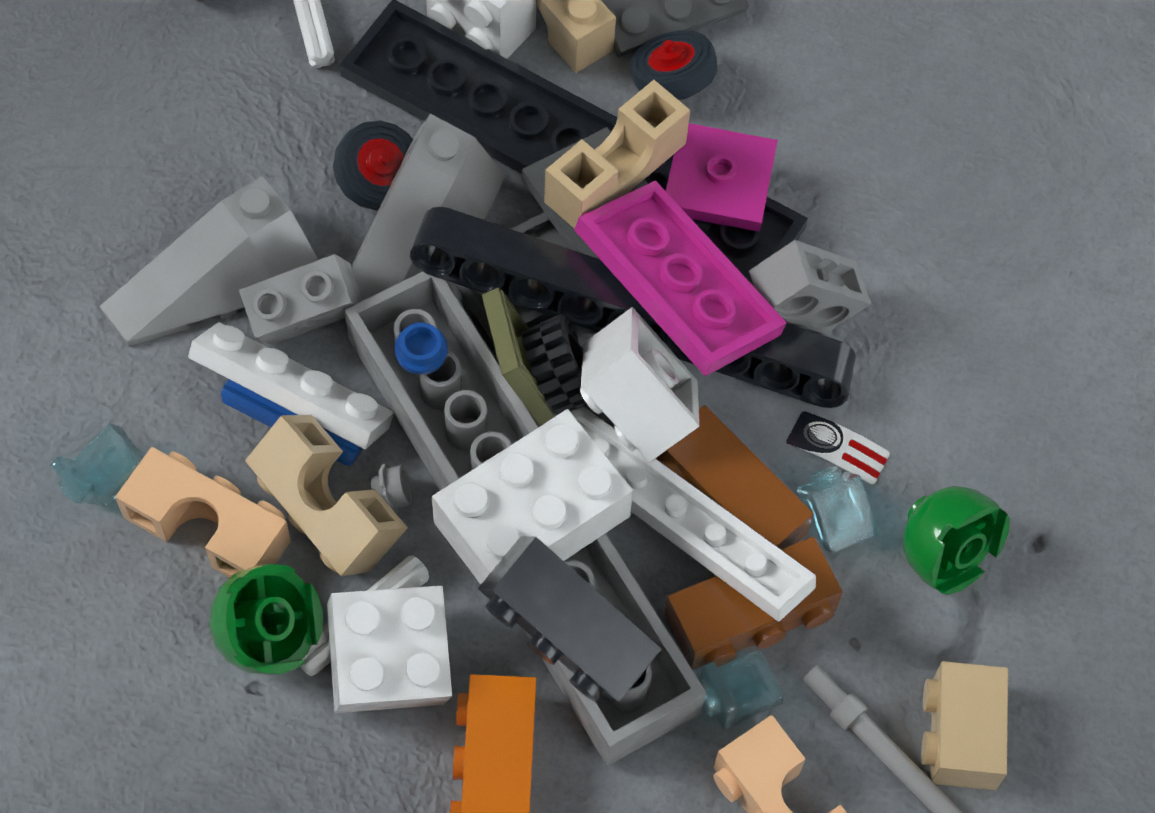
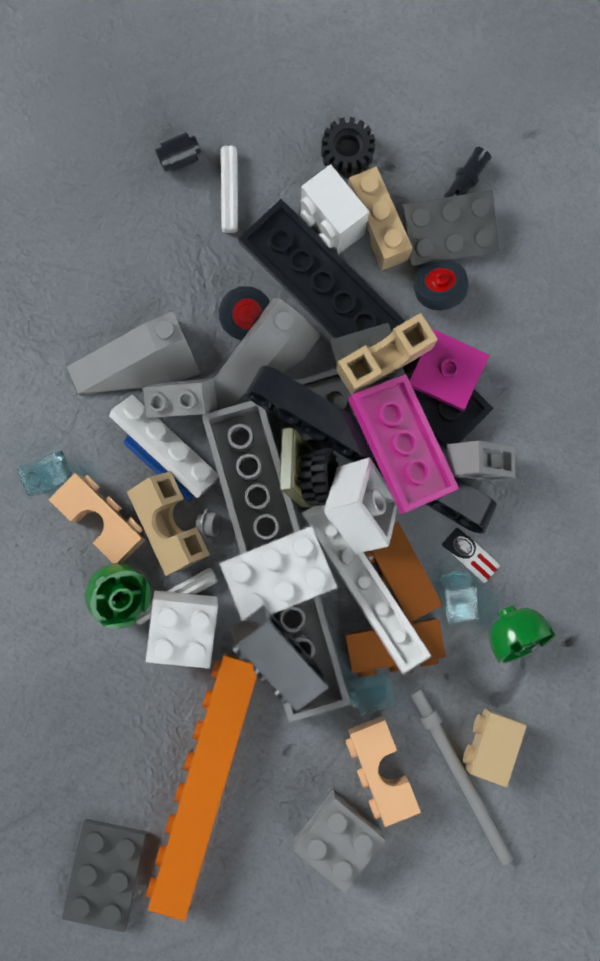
camera: 15 degrees right, 20 degrees up
blue plate [395,322,448,375] -> none

